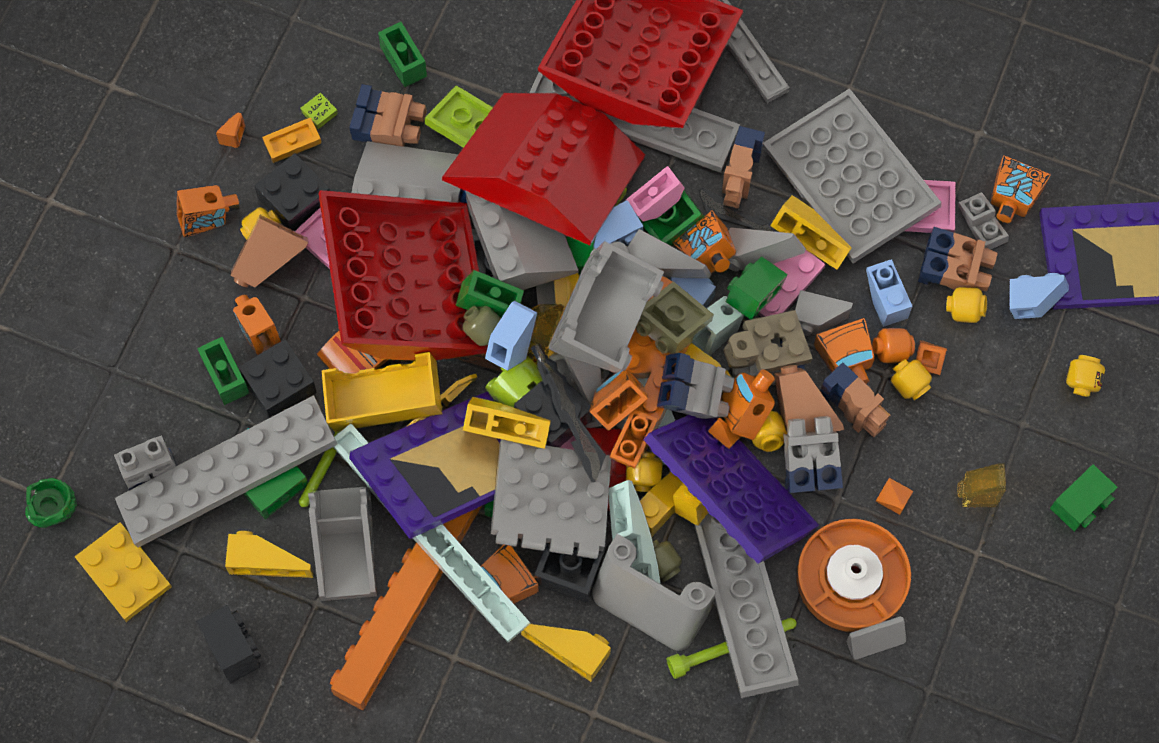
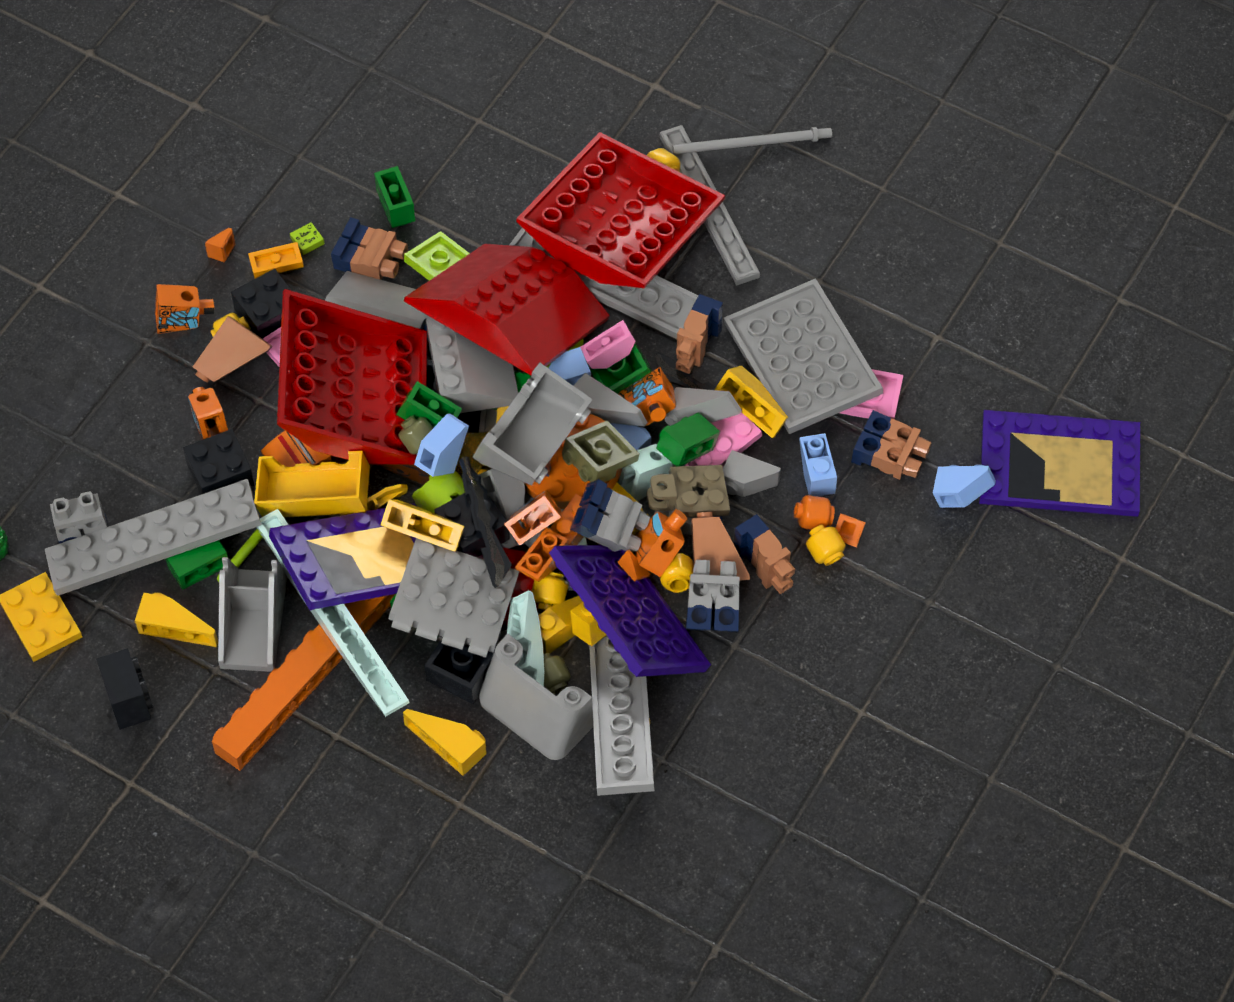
camera: 10 degrees right, 10 degrees down
green brick [197,337,249,405] -> none
orange torso [480,545,539,604] -> none
lime piece [667,618,797,679] -> none
orange piece [797,519,911,632] -> none
orange torso [814,318,874,384] -> none
light grey slope [846,616,906,660] -> none
orange slope [876,478,913,515] -> none
yellow head [946,287,987,323] -> none
clear yellow slope [957,463,1006,507] -> none
light grey slope [959,192,1009,250] -> none
torso [991,156,1051,223] -> none
green brick [1050,464,1118,532] -> none
yellow head [1066,355,1105,397] -> none

